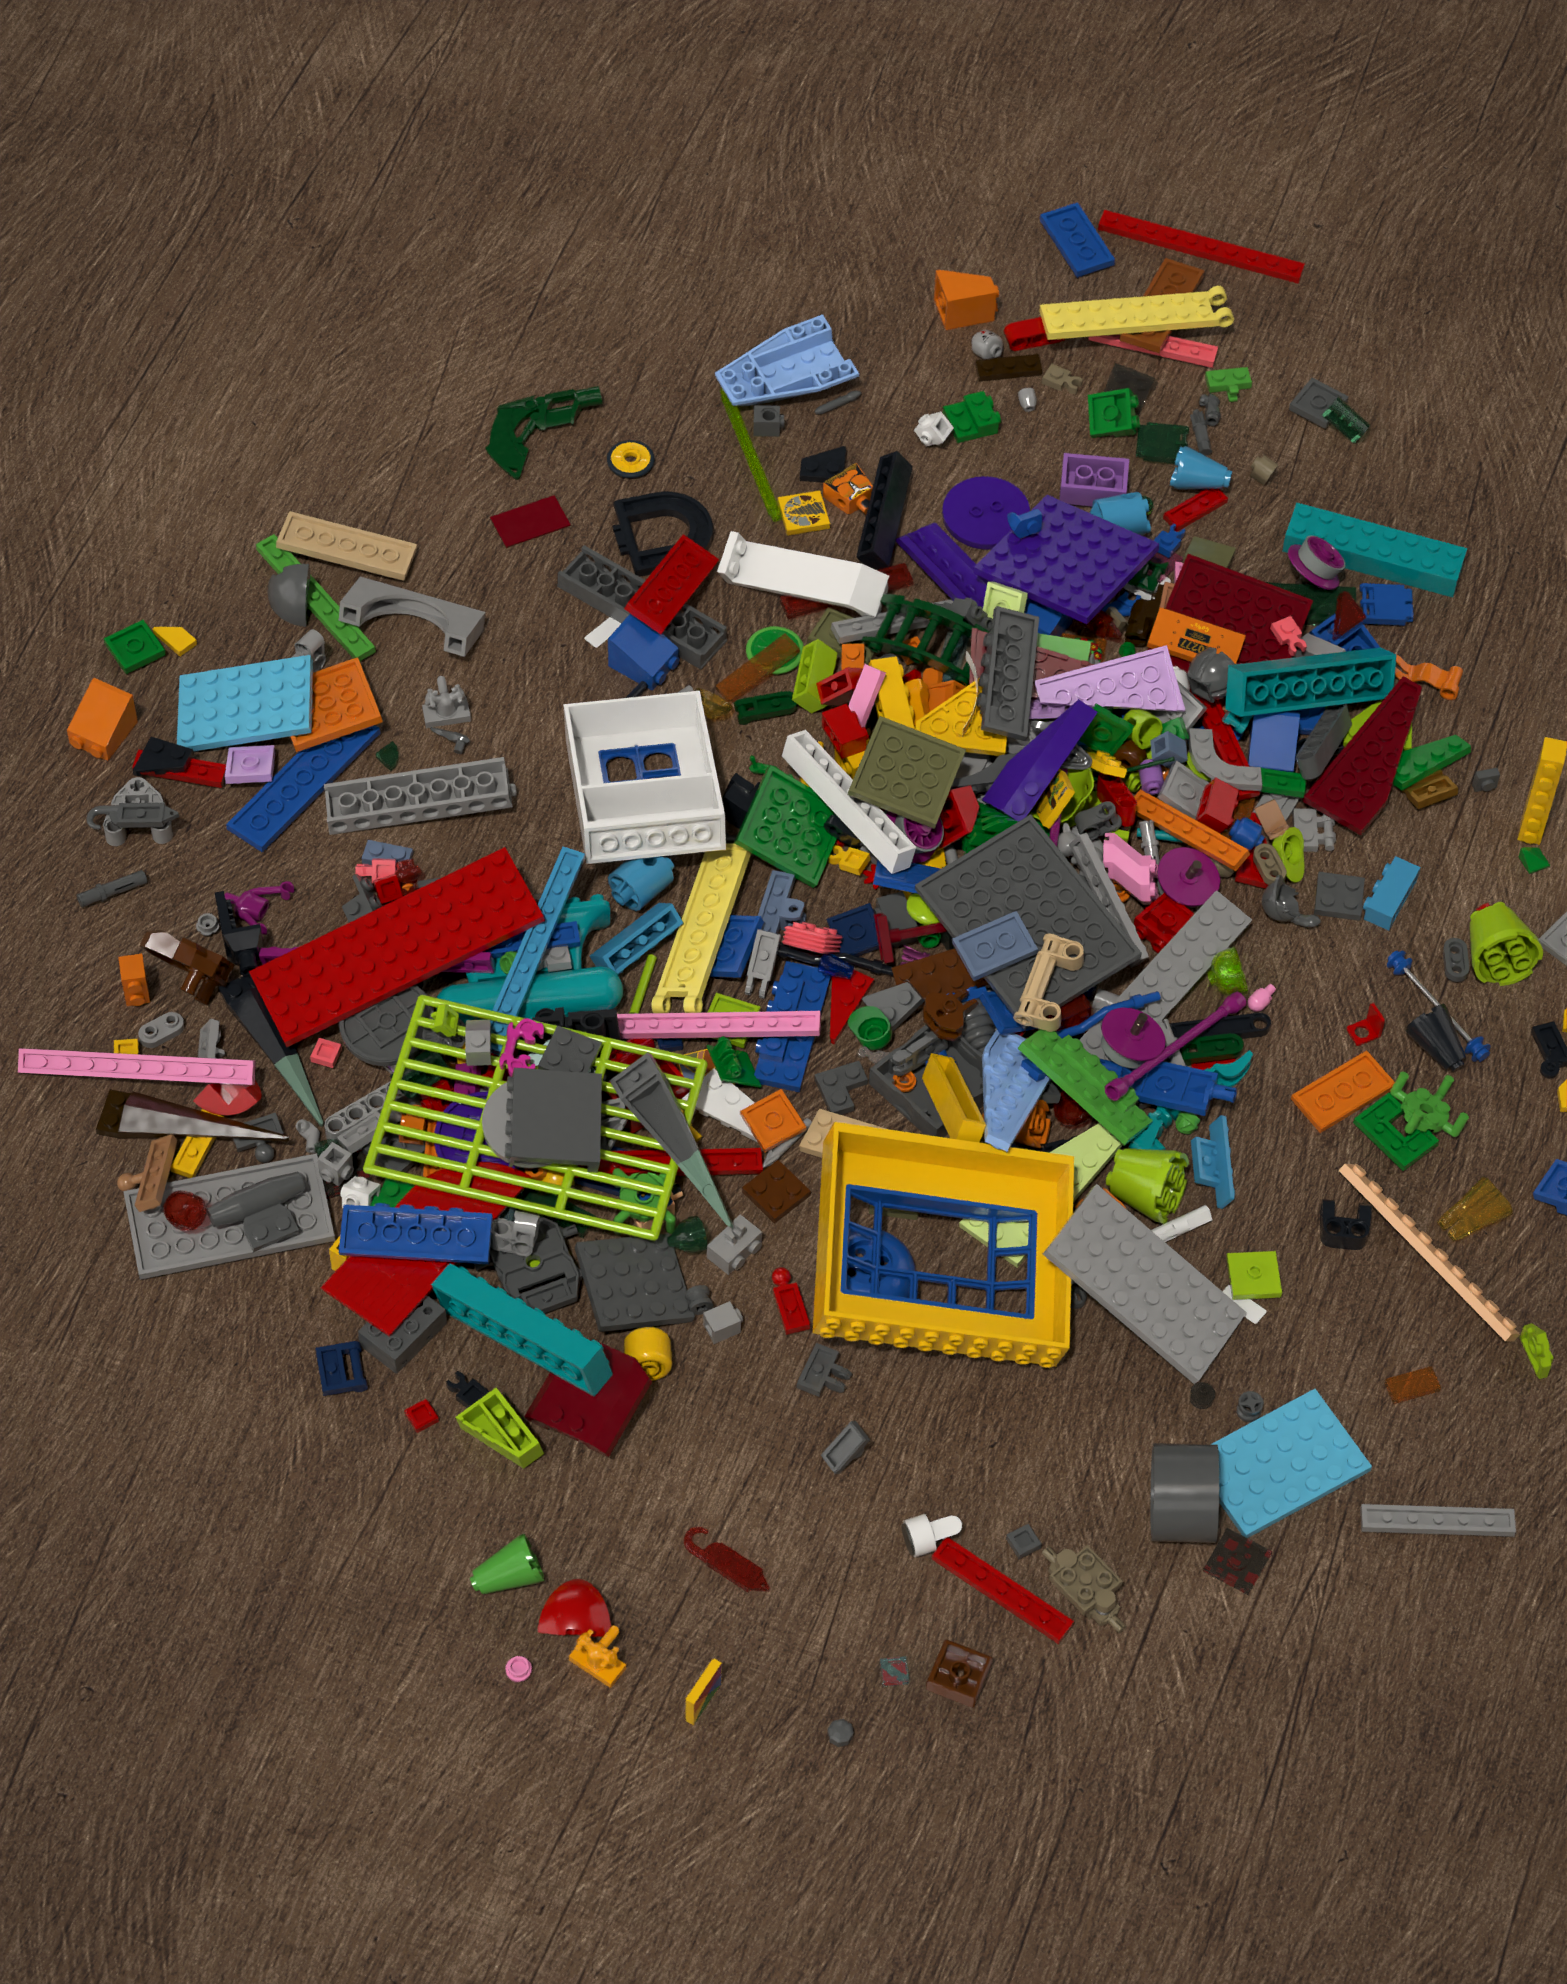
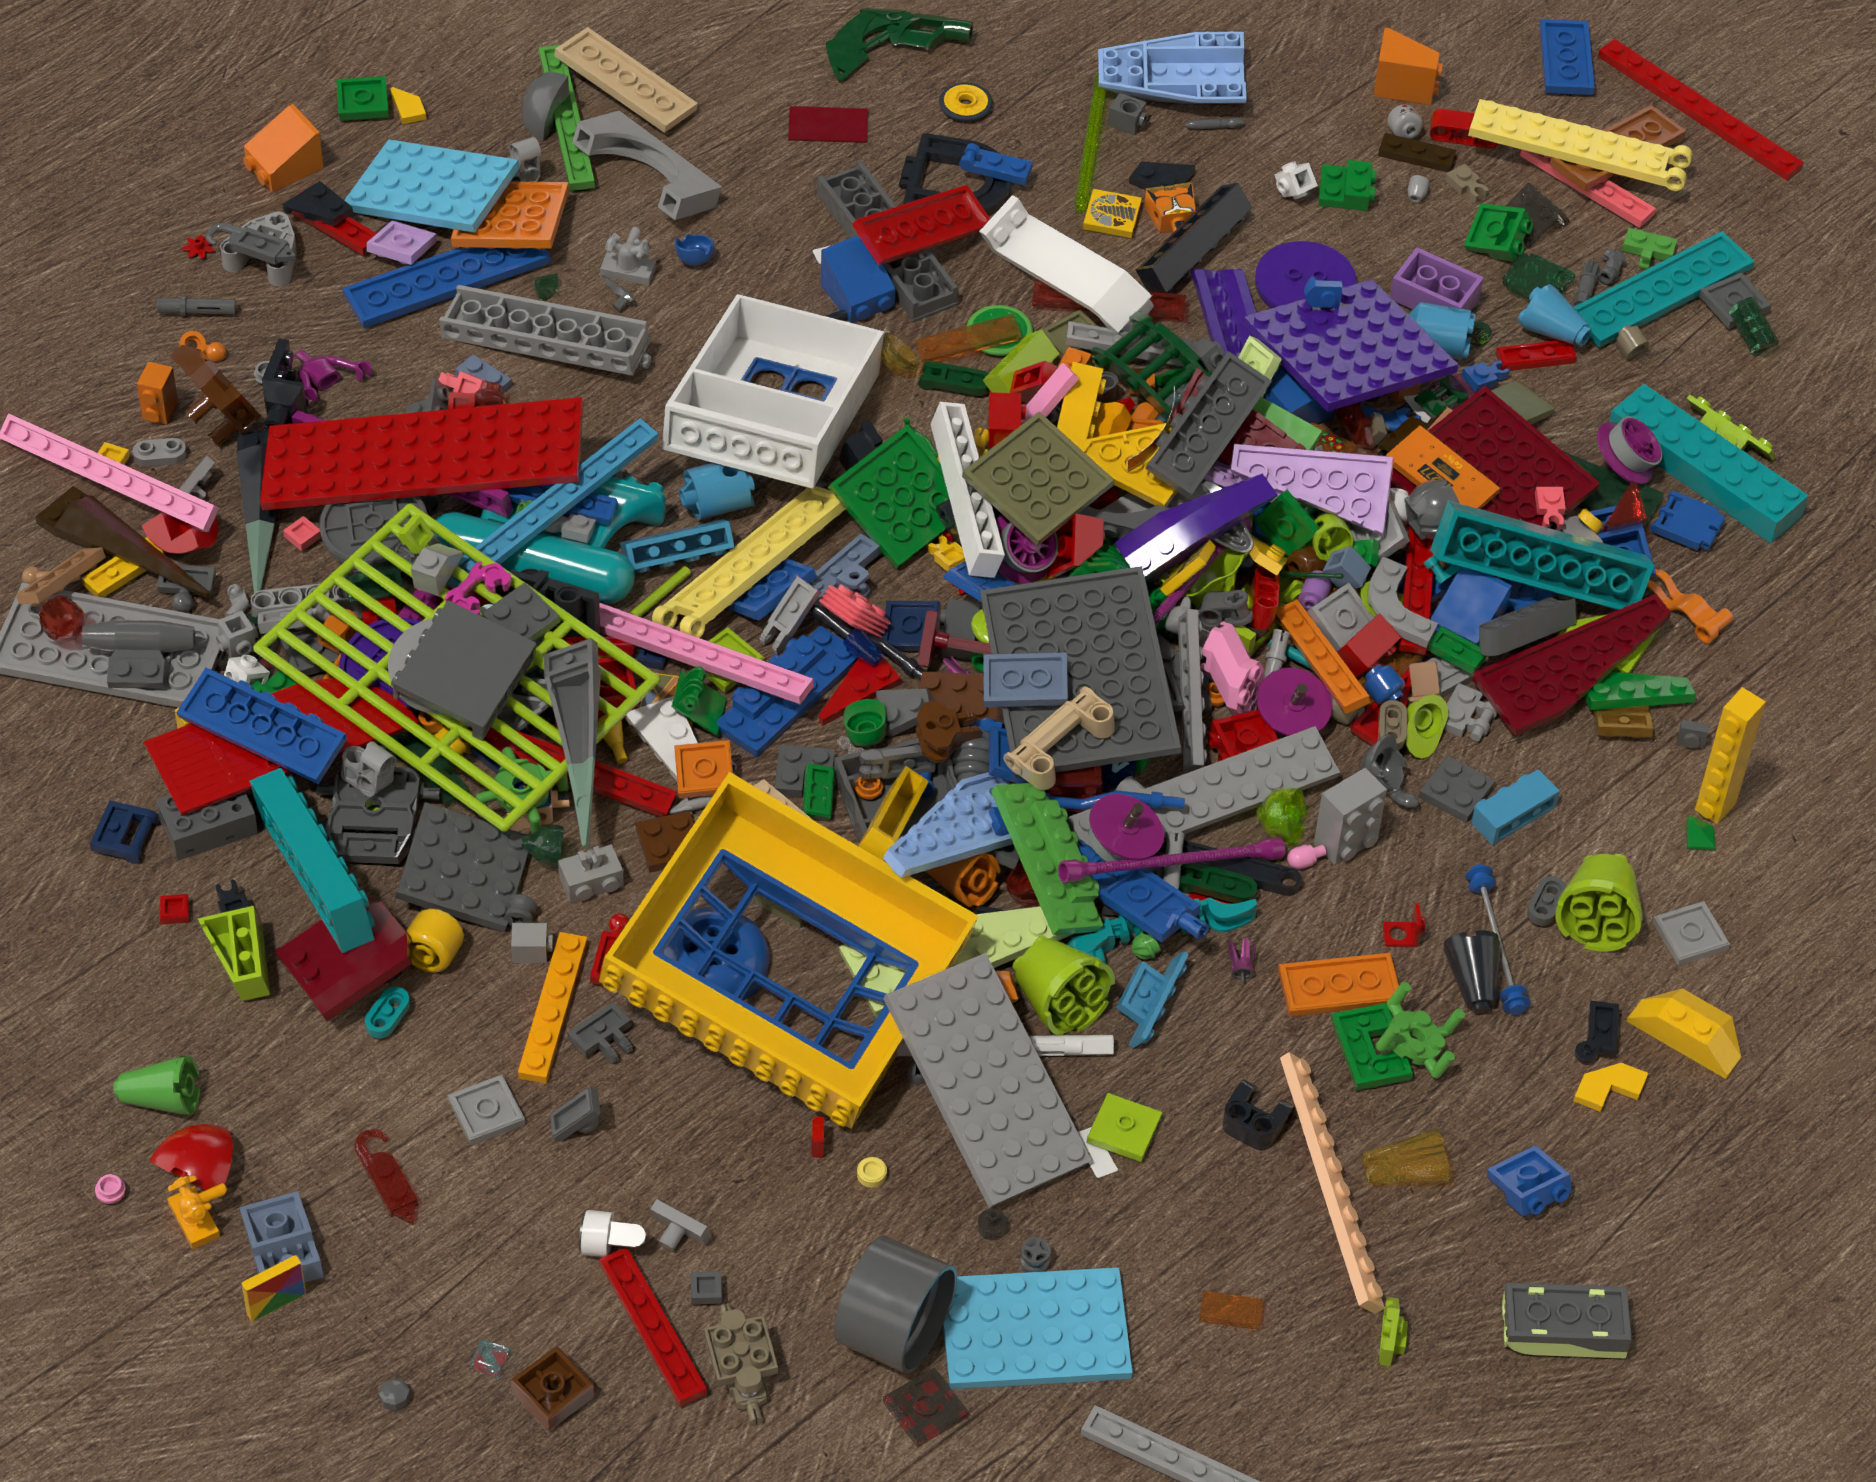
camera: 25 degrees right, 5 degrees down
none -> orange plate [179,331,227,363]
none -> red plant [182,234,215,259]
none -> sand blue slope [239,1191,324,1283]
none -> teal plate [365,987,410,1039]
none -> light grey tile [448,1075,525,1145]
none -> light orange plate [518,932,588,1084]
none -> light grey tile [650,1199,711,1251]
none -> blue hair [675,234,715,266]
none -> green plate [802,763,834,821]
none -> red tile [811,1117,824,1158]
none -> light yellow tile [857,1157,887,1188]
none -> blue plate [959,143,1033,185]
none -> green plate [1155,368,1185,387]
none -> flat silver piece [1228,938,1257,982]
none -> light grey brick [1314,768,1387,866]
none -> teal plate [1574,231,1755,348]
none -> yellow tile [1578,509,1605,534]
none -> lime bracket [1686,394,1776,461]

